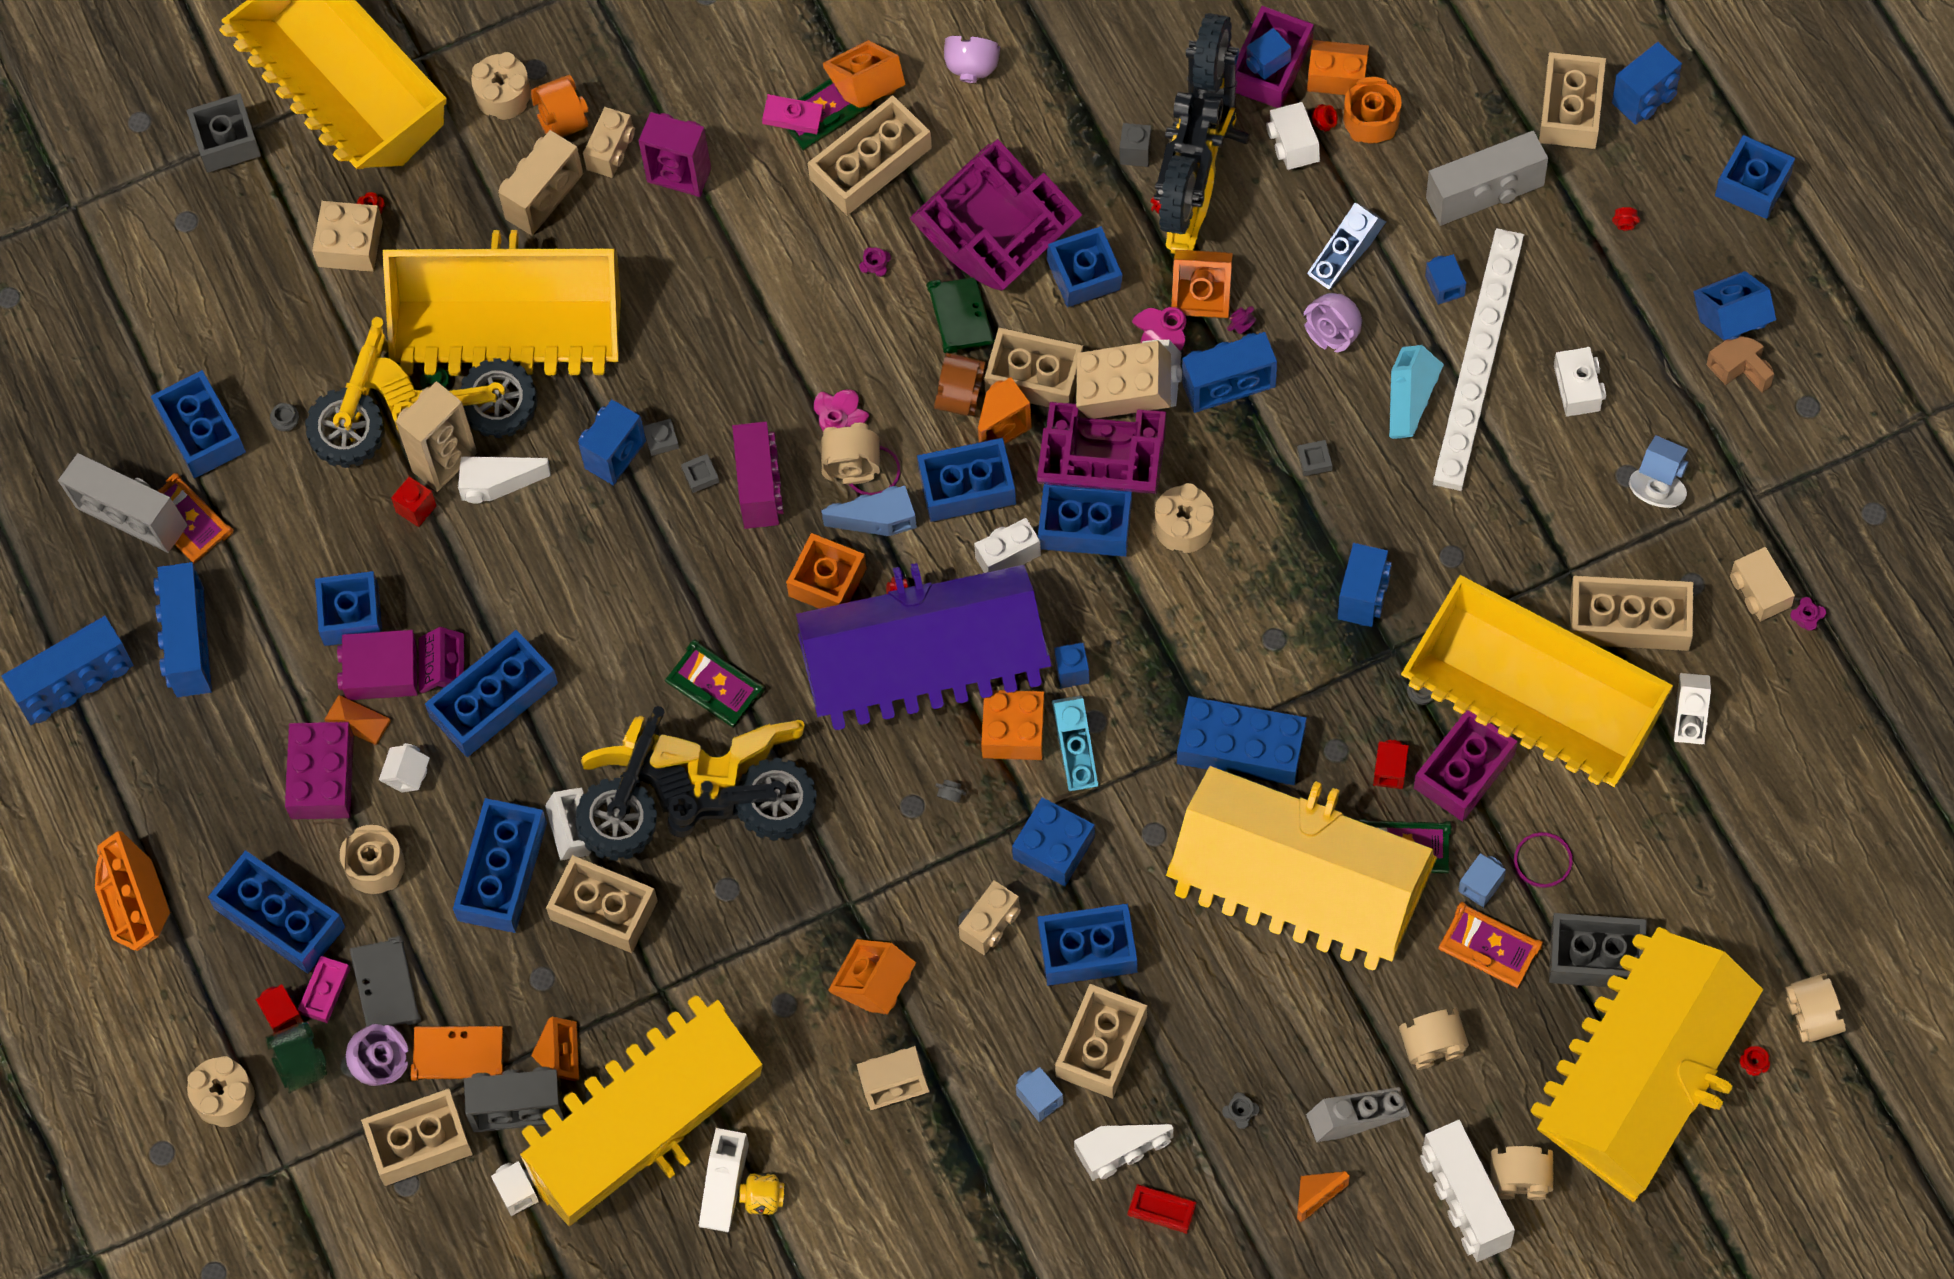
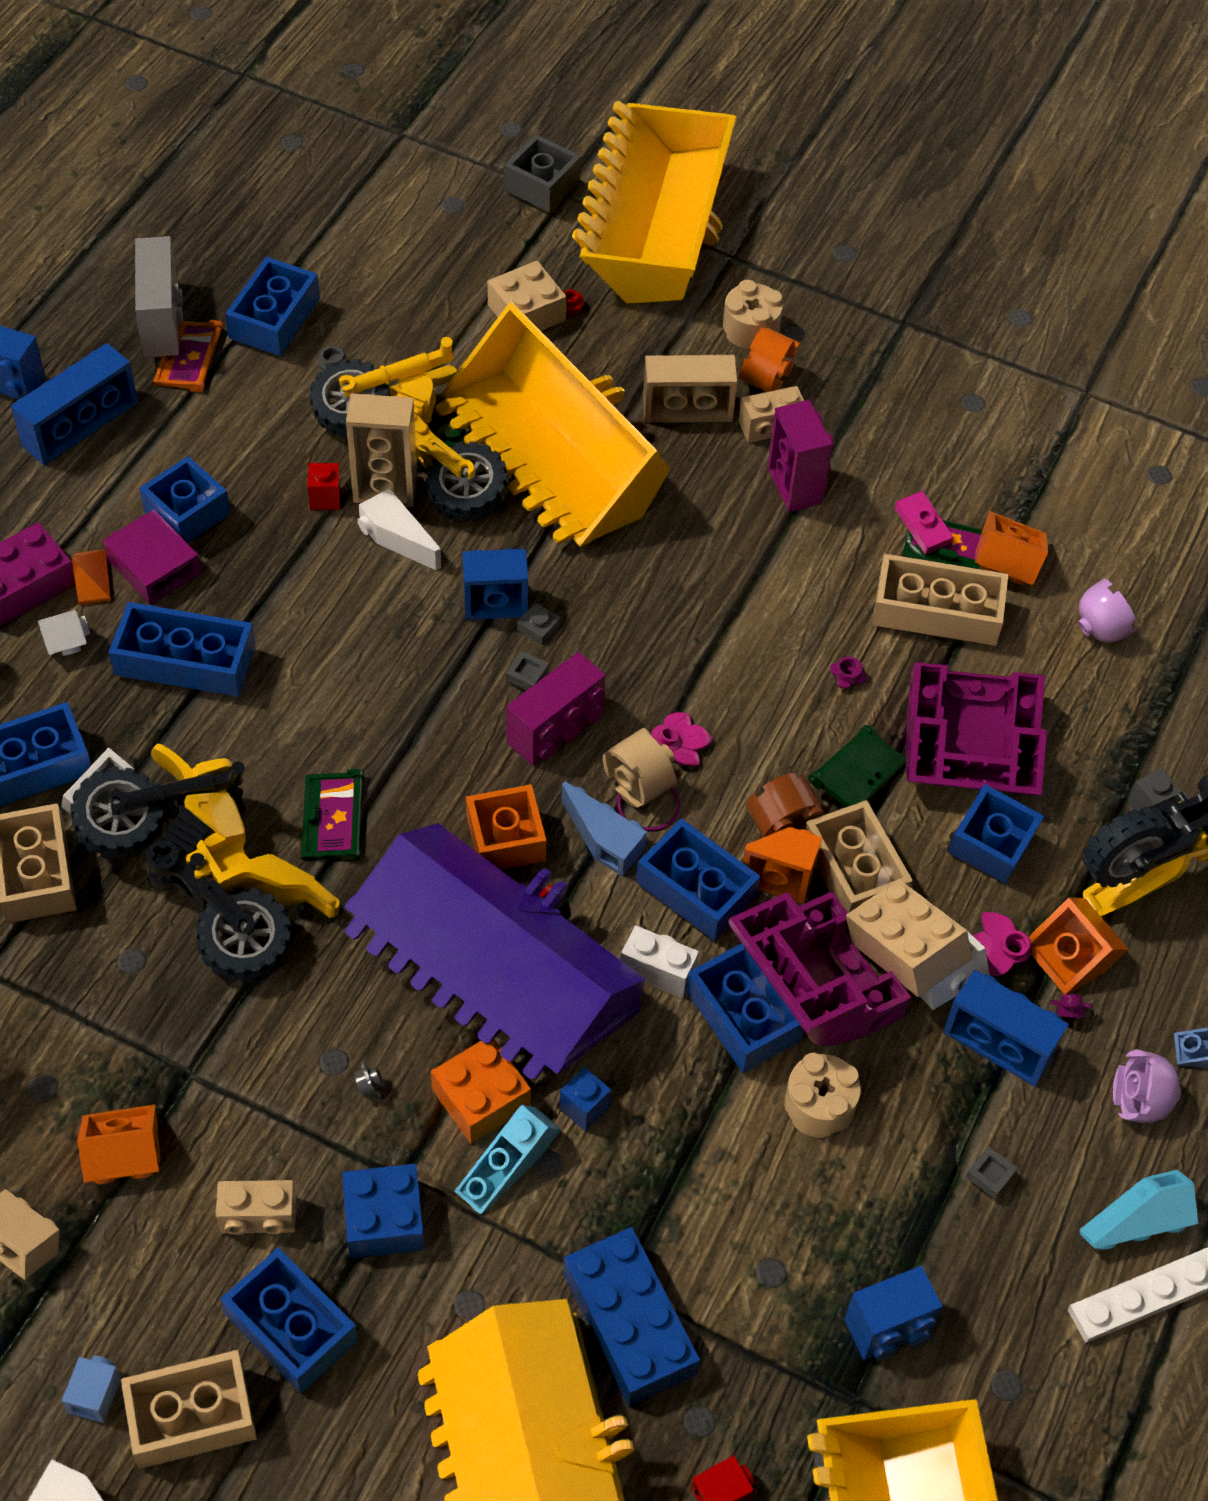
camera: 45 degrees right, 10 degrees down
magenta panel [419,627,464,693] -> none

